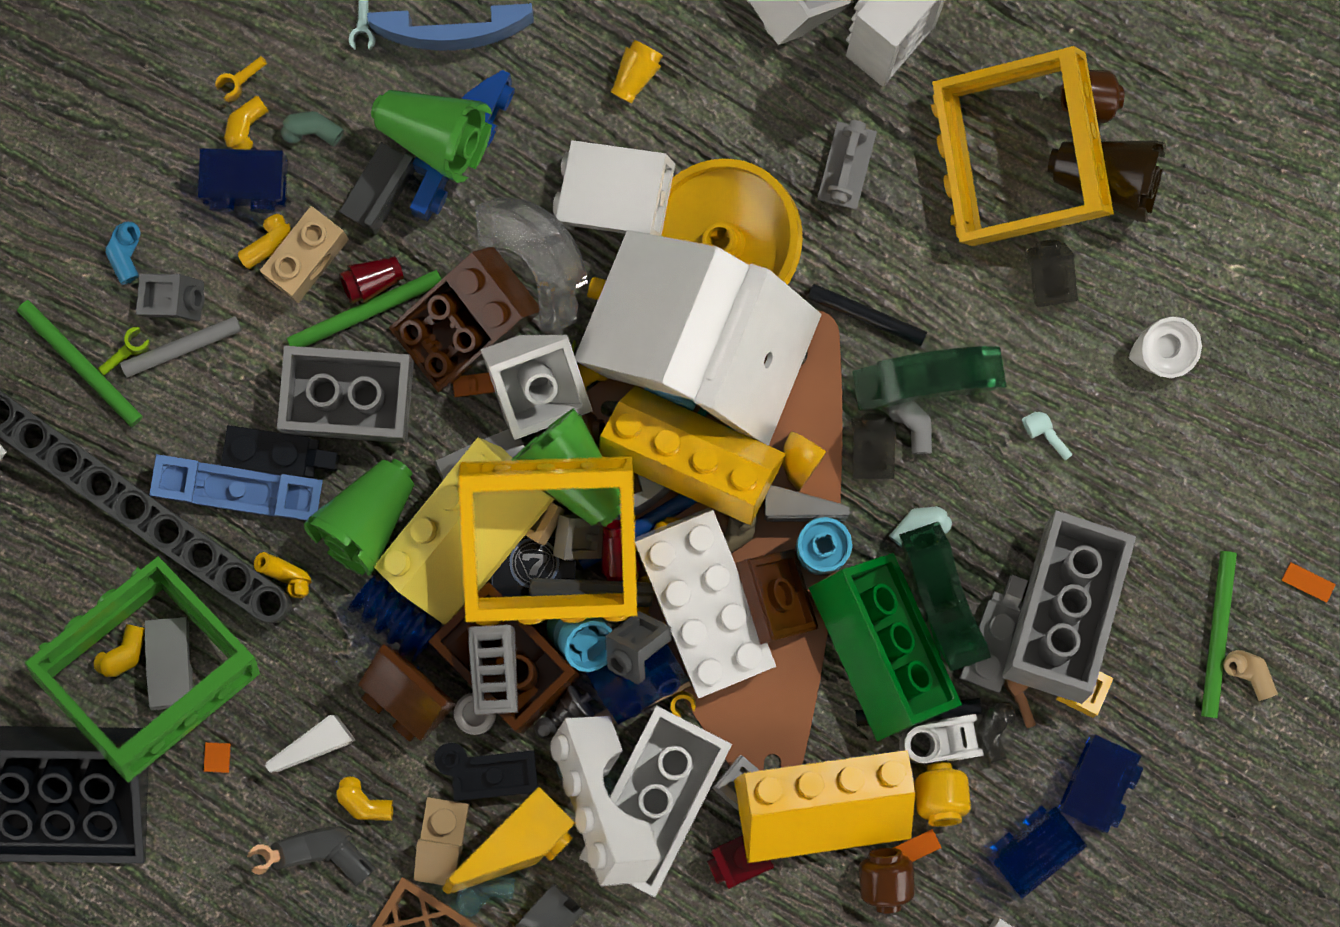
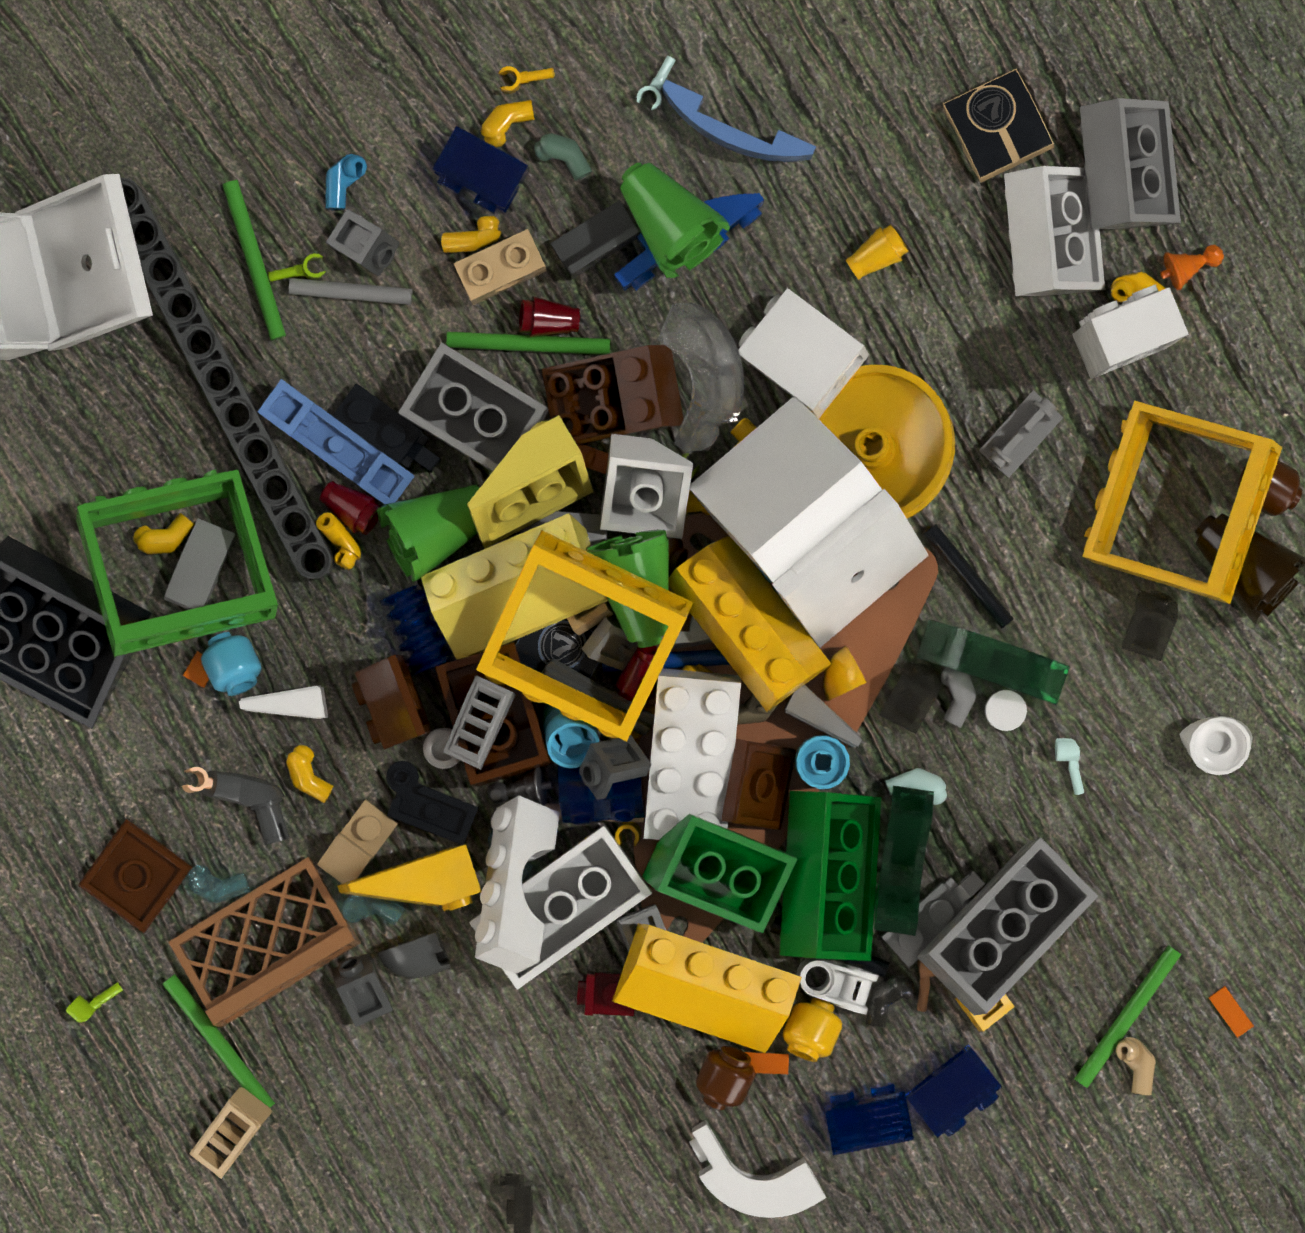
camera: 30 degrees right, 5 degrees up
none -> medium azure head [201,632,261,696]
none -> dark red cone [319,481,381,535]
none -> light yellow slope [467,415,593,549]
none -> green slope [642,813,797,933]
none -> white tile [985,690,1027,731]

